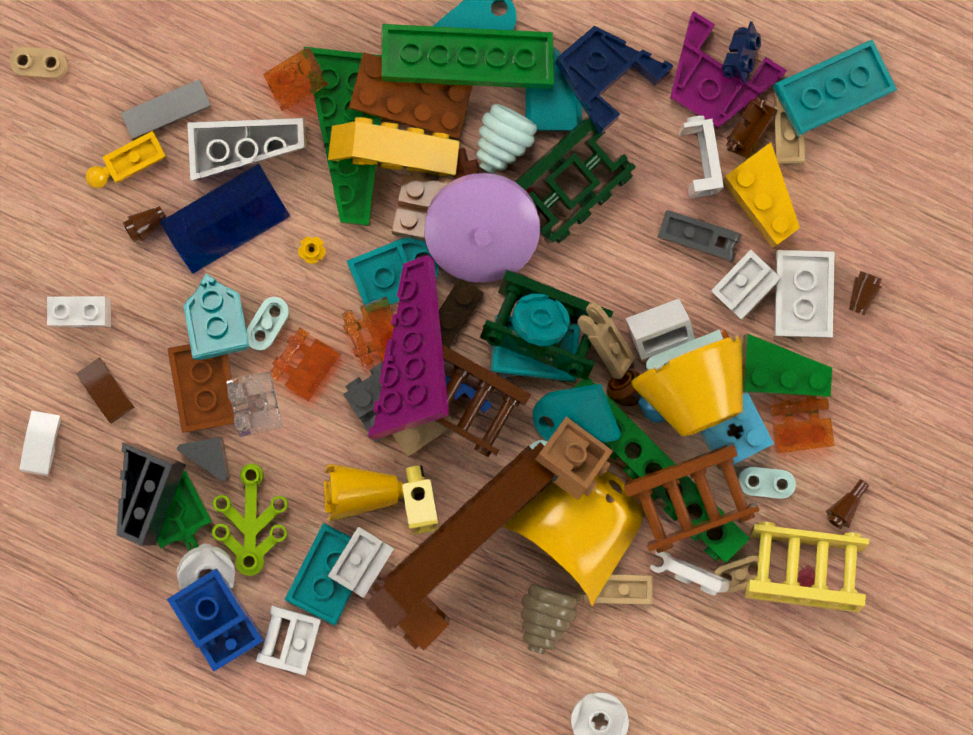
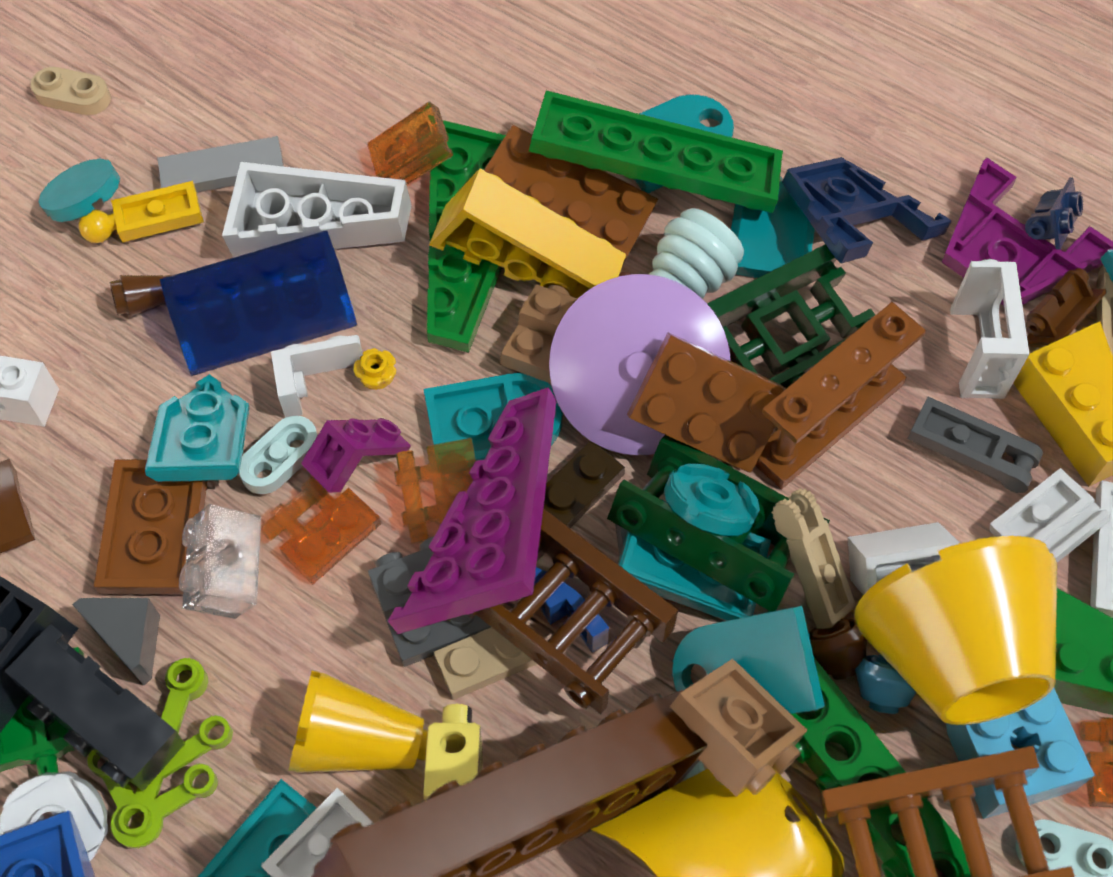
camera: 15 degrees right, 25 degrees down
none -> black wedge [5,624,185,792]
none -> teal tile [38,158,120,222]
none -> white bracket [271,335,363,418]
none -> magenta bracket [301,418,411,493]
none -> dark orange plate [627,332,787,473]
none -> dark orange fence [755,302,927,490]

